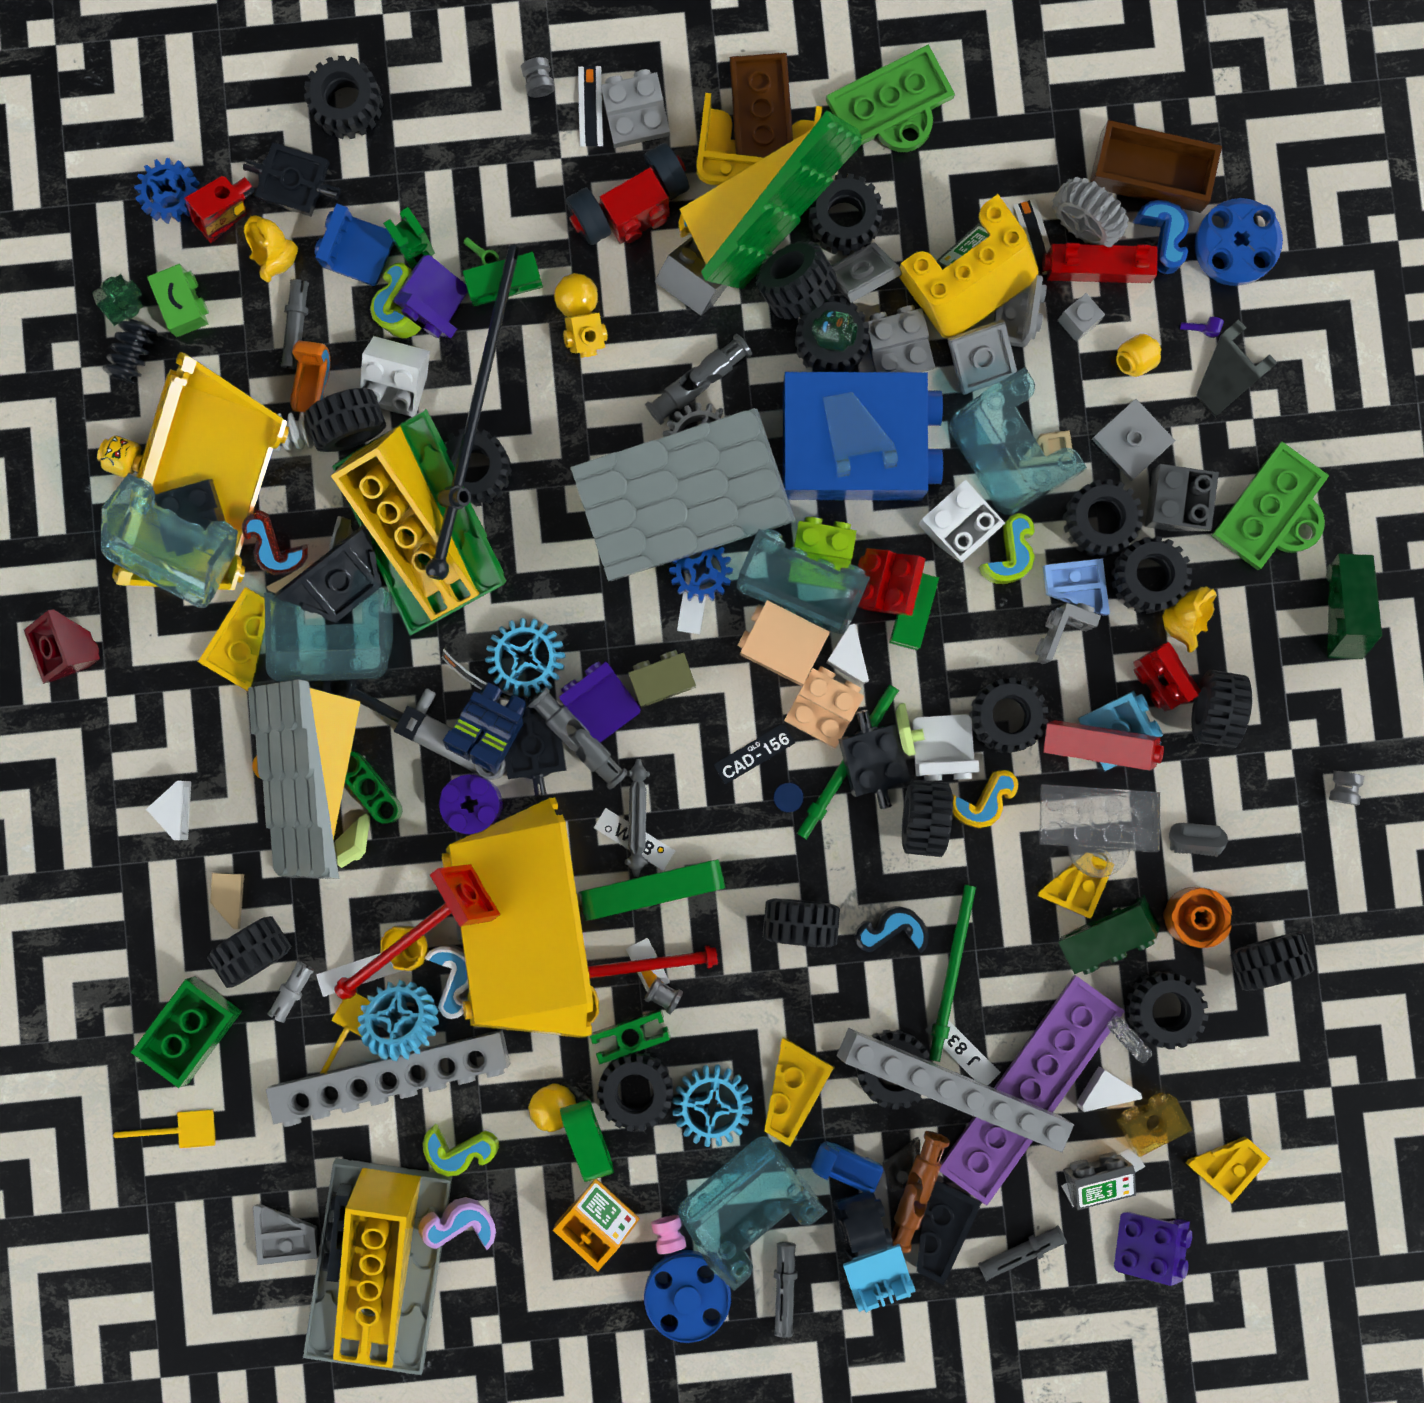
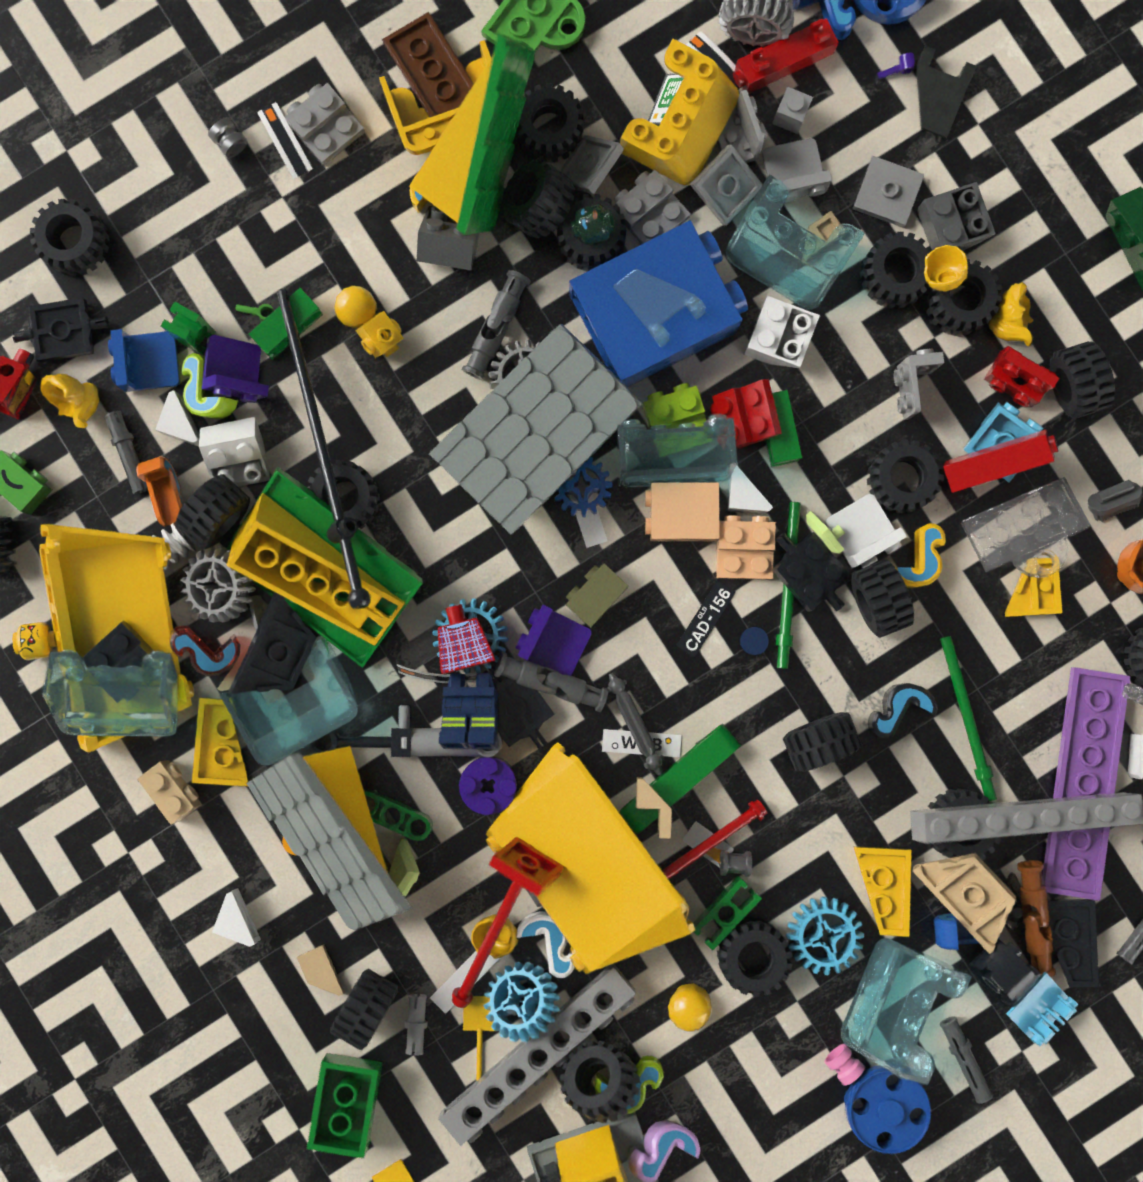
camera: 25 degrees left, 0 degrees up
dark red slope [24,609,100,684] -> none
slope [553,1179,640,1271] -> none
green beam [560,1099,614,1182] -> none
brick [566,143,690,245] -> none
white sticker [926,1019,1001,1085] -> none
lime animal [978,513,1035,584] -> none
light blue wing [1043,558,1110,616] -> none
dark green wedge [1058,895,1160,975] -> none
yellow head [1116,334,1161,377] -> none
bright green plate [1211,441,1329,570] -> none
none -> tan brick [137,760,202,825]
none -> white slope [155,390,200,446]
none -> light grey gear [180,547,256,622]
none -> torso [438,604,496,674]
none -> black tyre [560,1041,640,1123]
none -> tan slope [636,777,672,839]
none -> light grey bracket [762,138,832,203]
none -> tan wing [913,853,1016,954]
none -> yellow hair [924,245,968,292]

